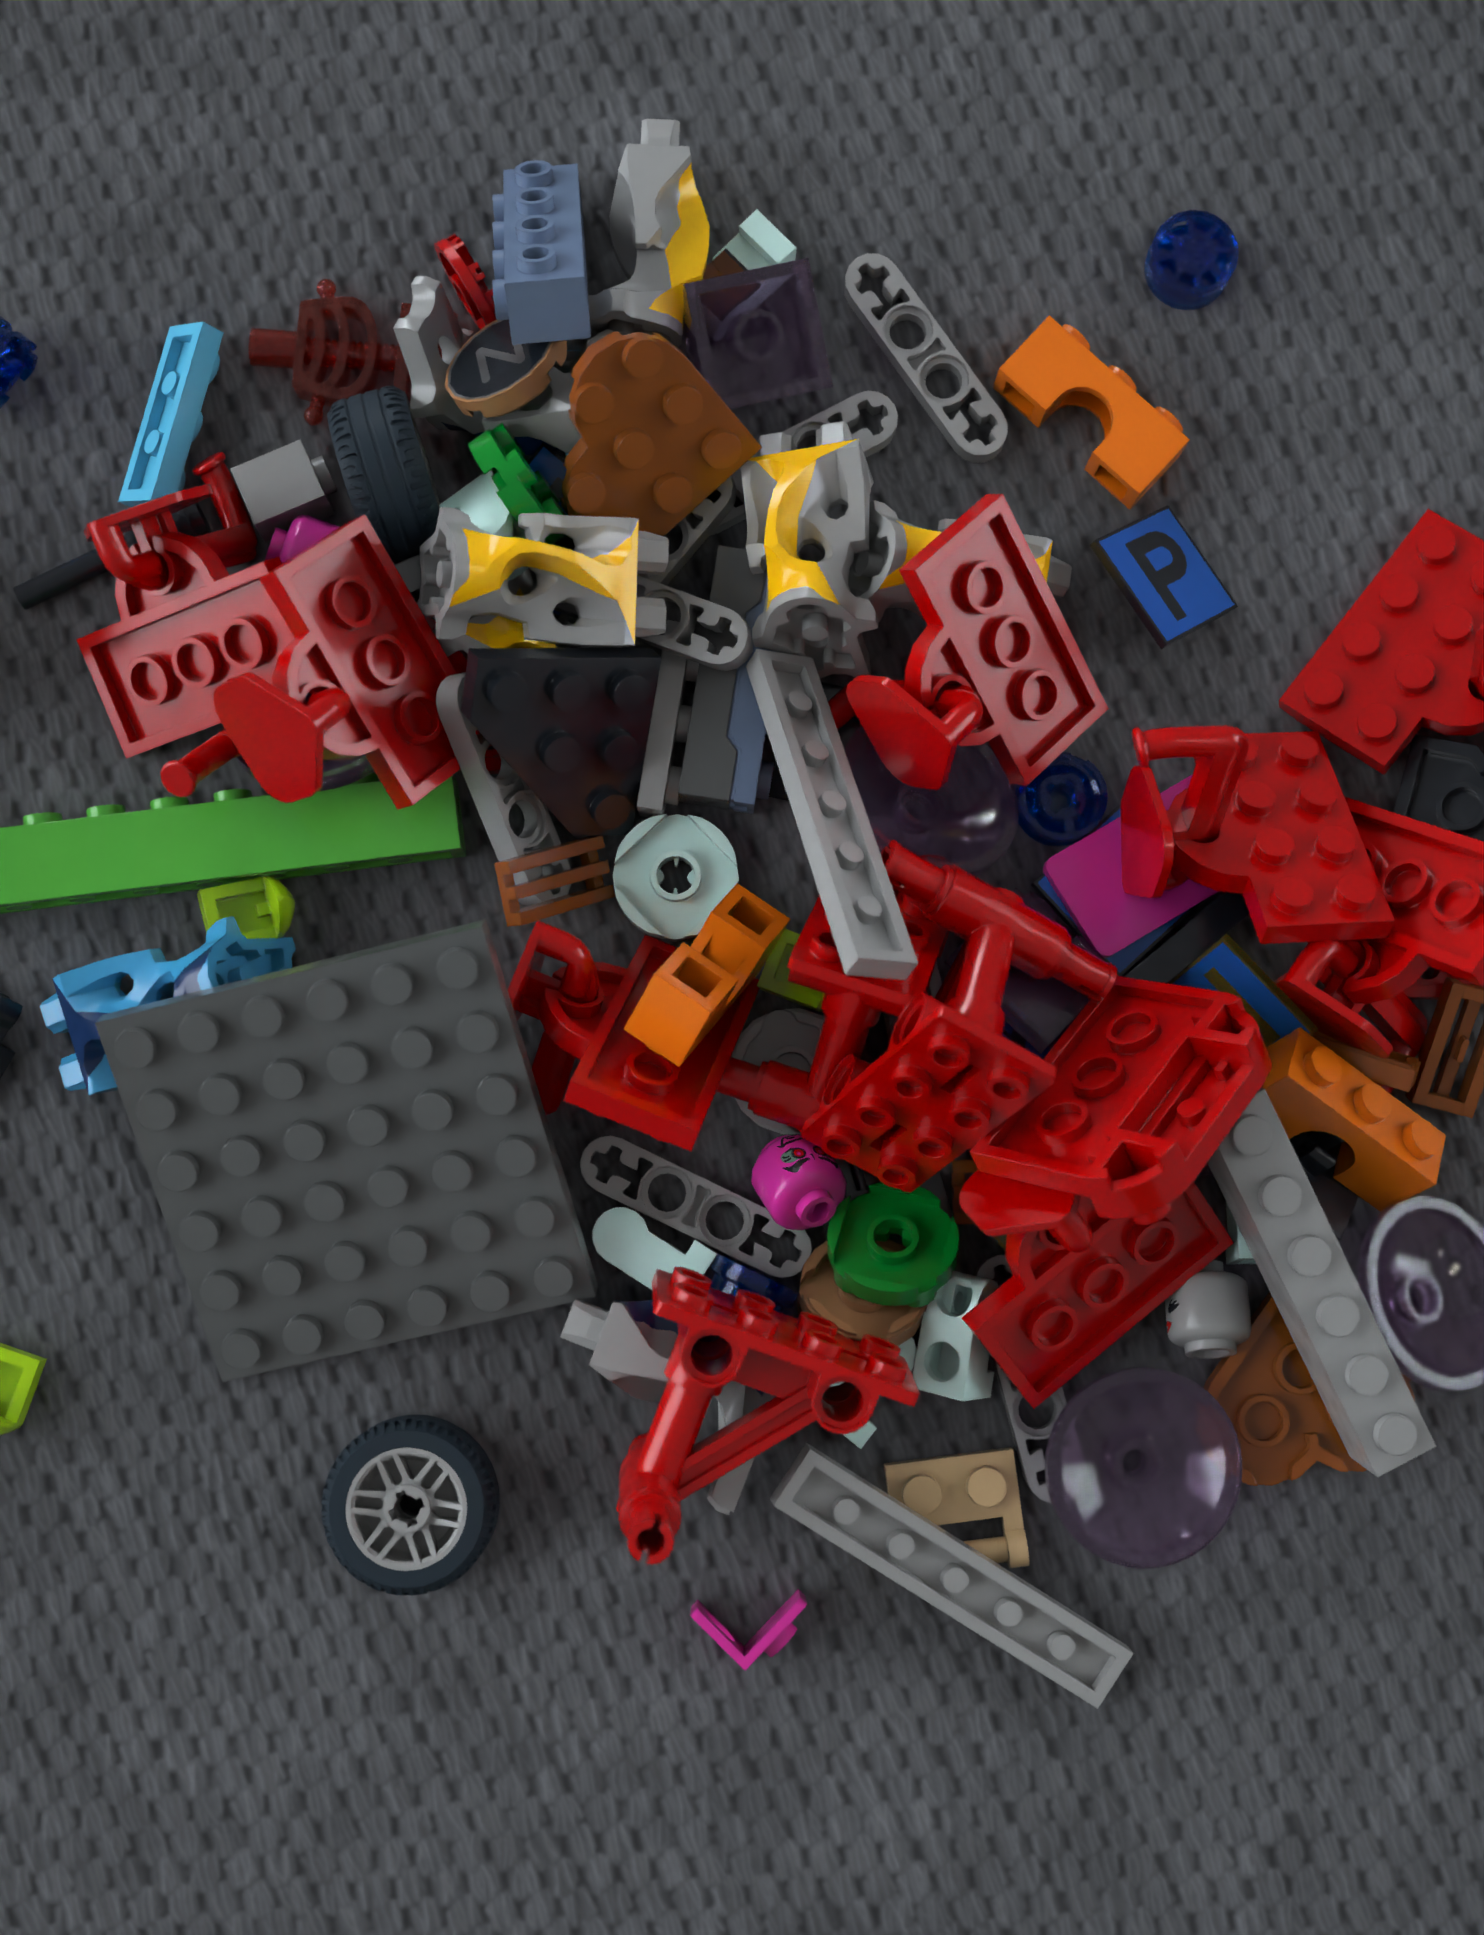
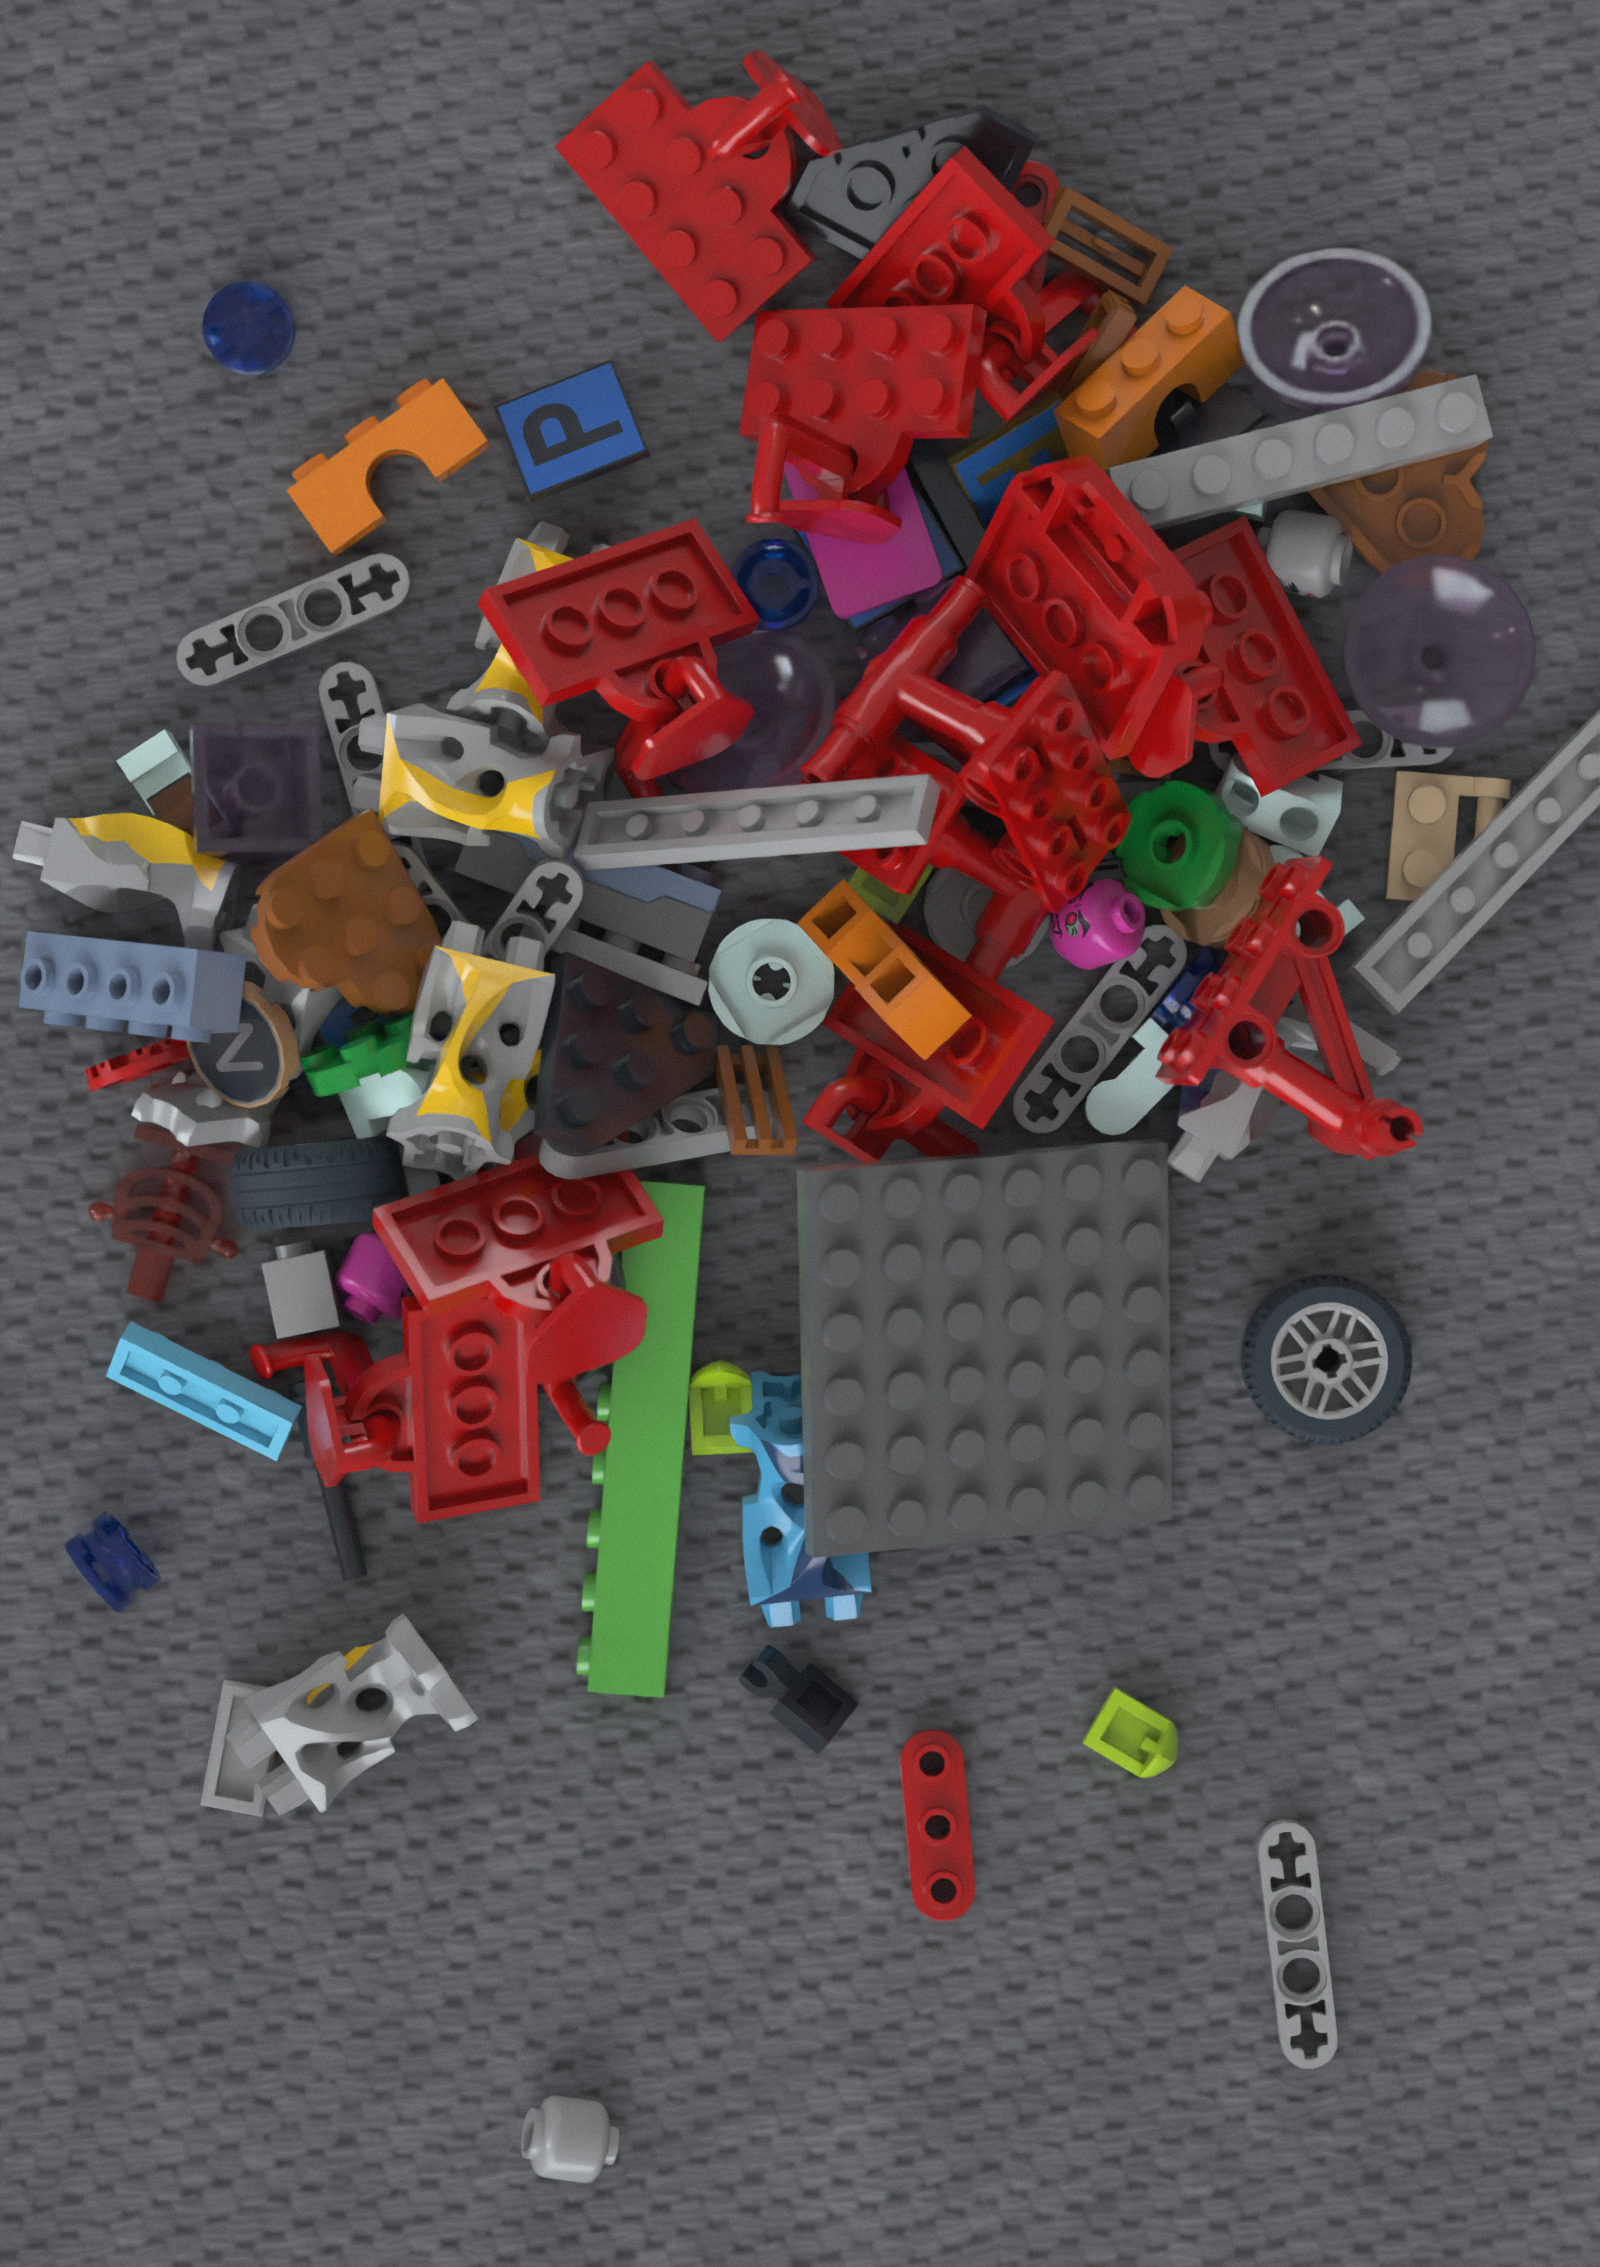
camera: 70 degrees left, 5 degrees up
dark pink bracket [690,1589,807,1671] -> none

